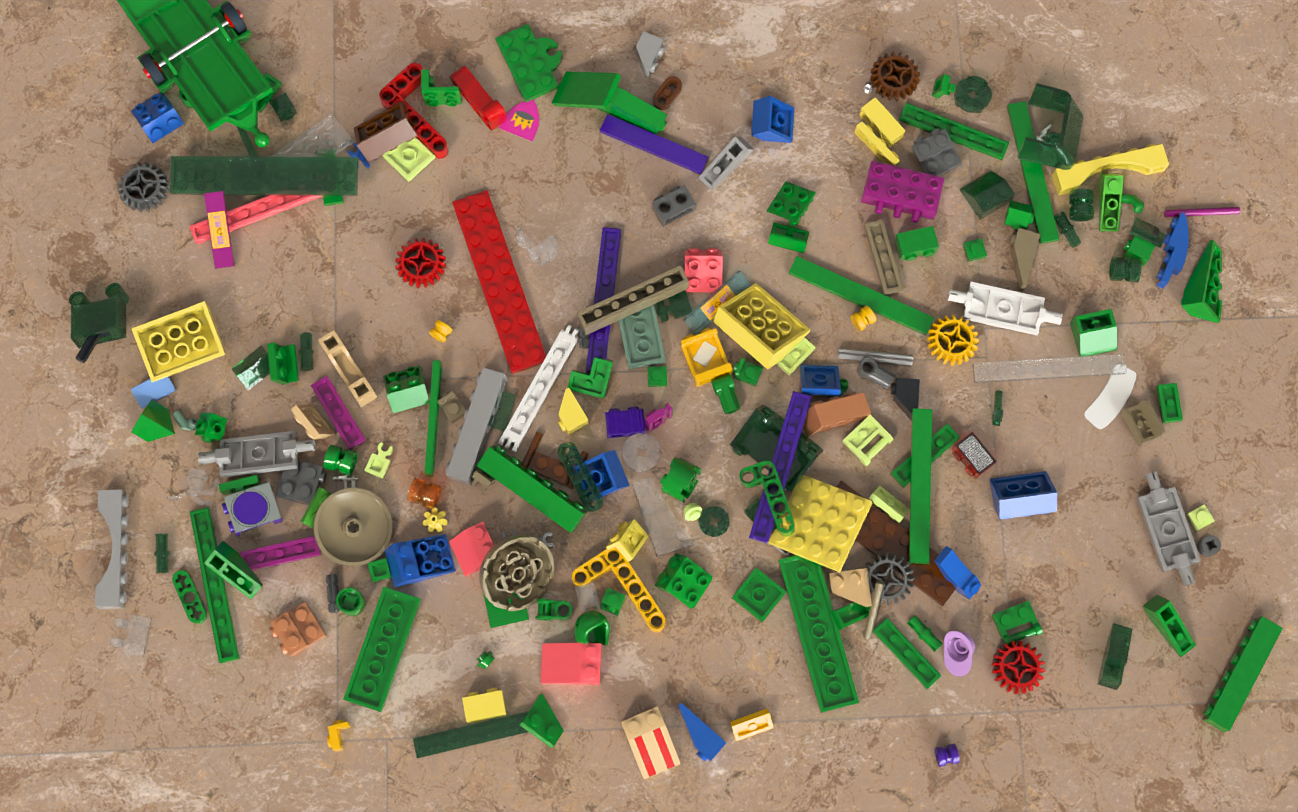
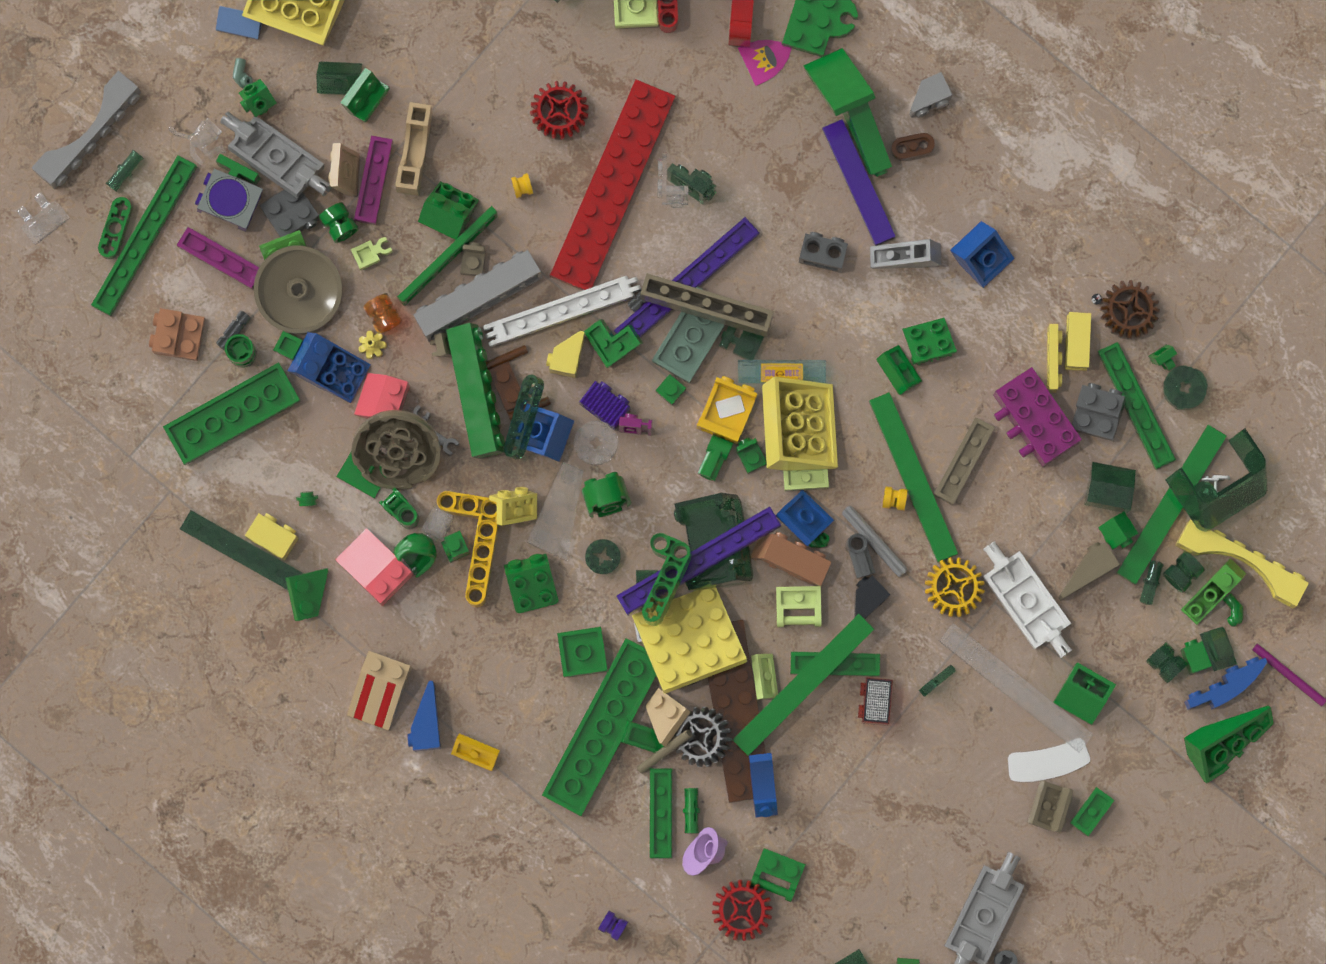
camera: 45 degrees right, 5 degrees up
green slope [131,399,175,442] -> none
green slope [204,541,263,599] -> none
clear green axle [299,332,314,371] -> none
yellow bracket [327,719,351,751] -> none
white piece [333,475,358,489] -> none
clear green tile [488,392,516,431] -> none
yellowish green plate [683,503,702,521] -> none
coral bracket [684,247,723,293] -> none
green brick [894,226,939,261] -> none
green plate [963,238,987,262] -> none
blue slope [990,471,1057,519] -> none
yellowish green plate [1186,504,1215,531] -> none
none -> clear green plate [667,163,716,205]

